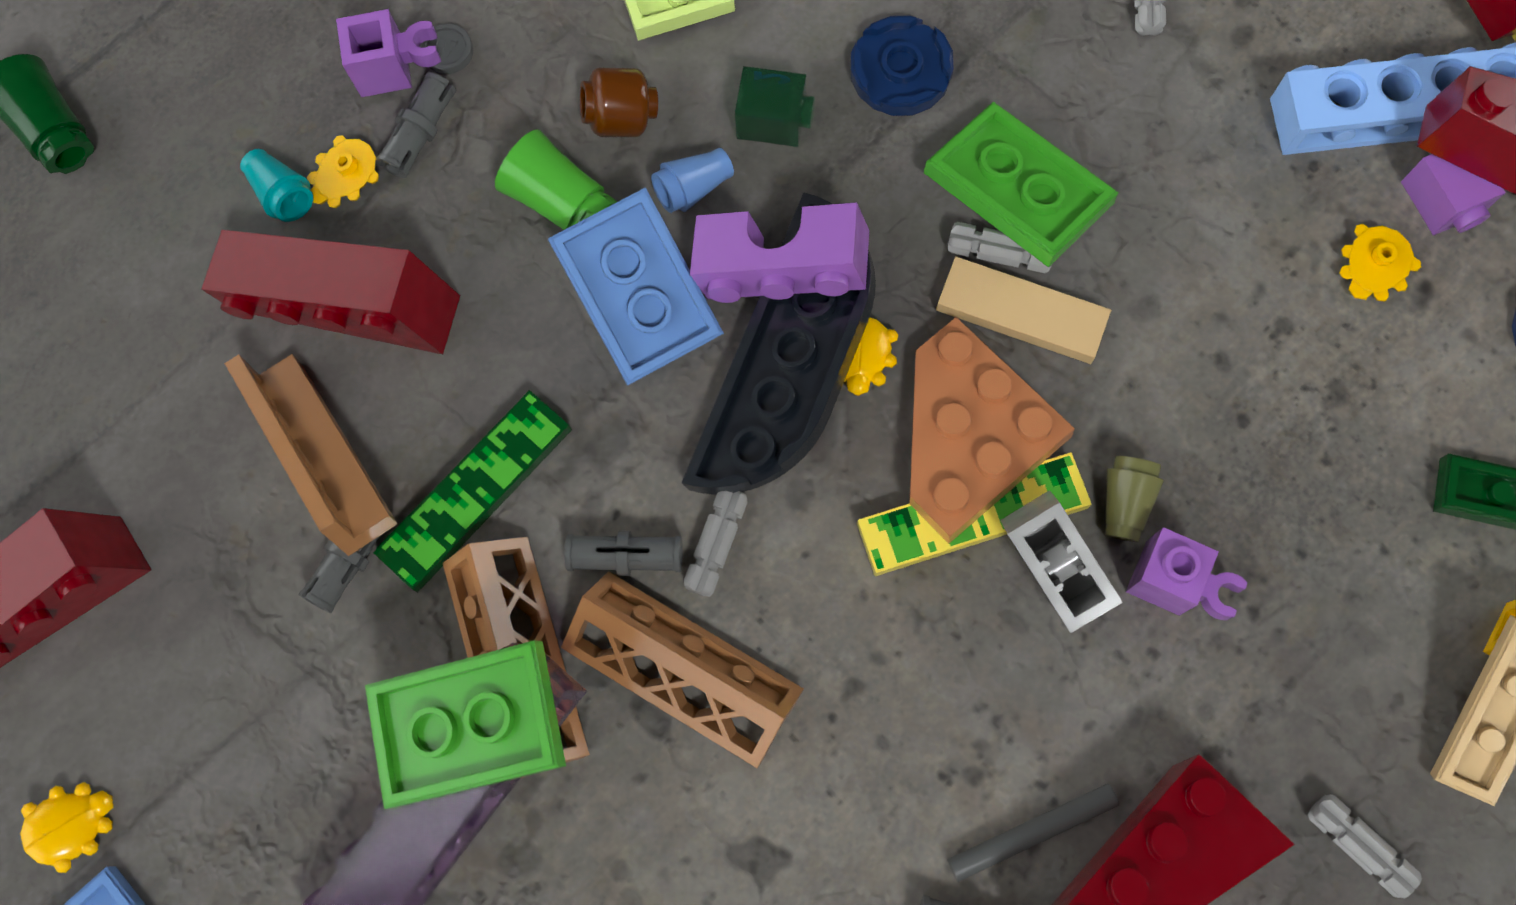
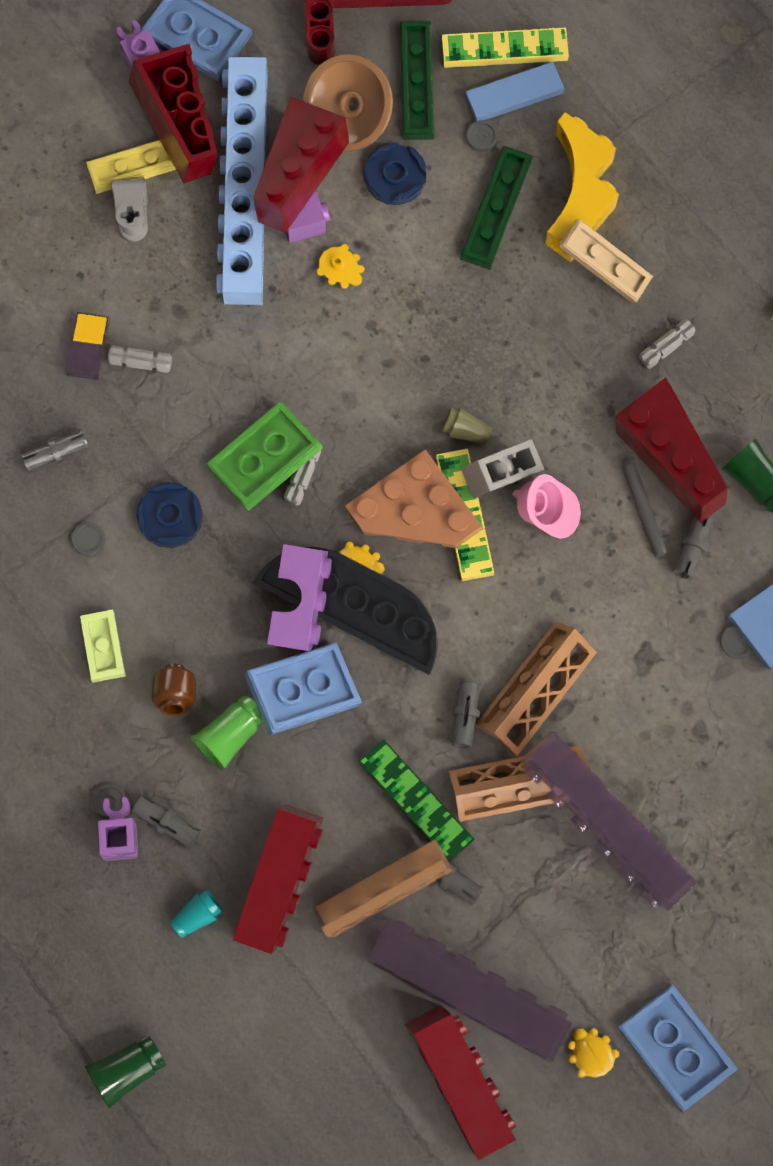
camera: 90 degrees left, 0 degrees up
yellow piece [307,135,379,208] -> none
bright green tile [365,640,566,809] -> none
medium blue cone [651,148,734,213] -> none
light grey axle [684,491,748,597] -> none
clear green brick [735,66,815,147] -> none
tan tile [936,256,1111,364] -> none
medium lavender brick [1126,527,1247,620] -> none
none -> clear purple brick [368,920,573,1063]
none -> bright pink piece [512,474,581,539]

